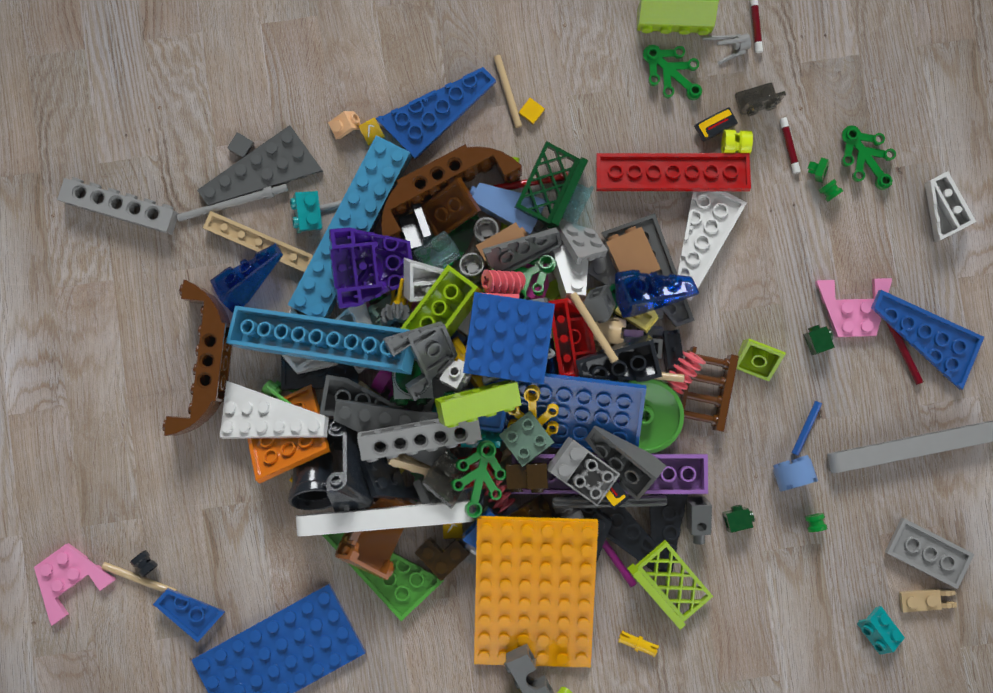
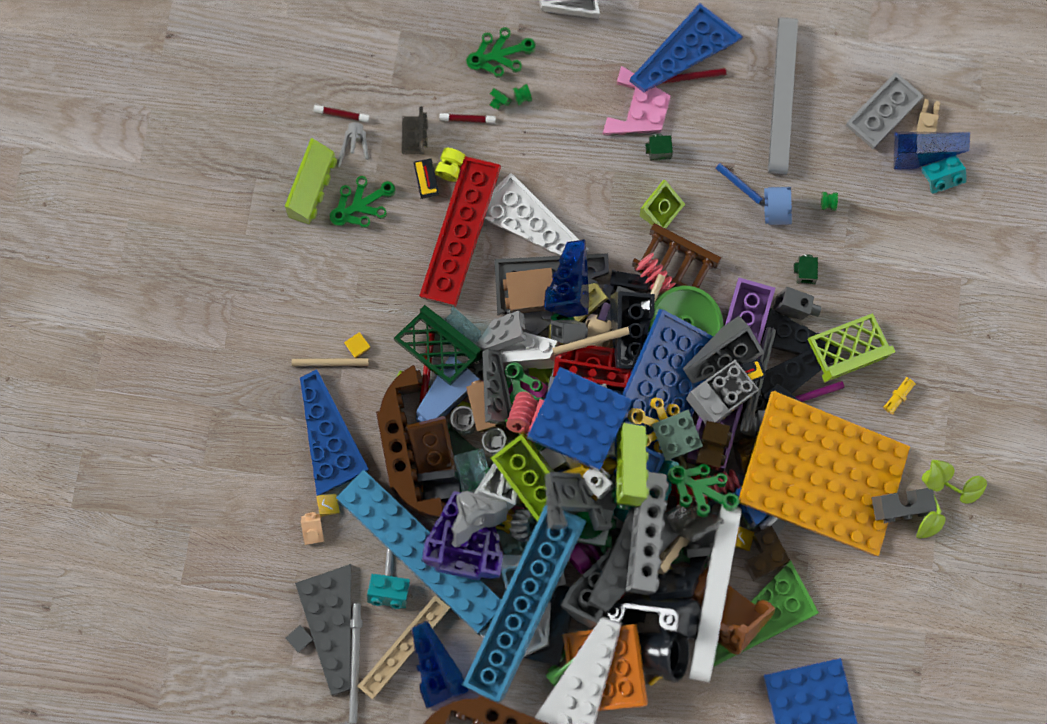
camera: 75 degrees left, 10 degrees down
none -> light grey piece [452,491,507,547]
none -> clear blue wedge [893,132,970,170]

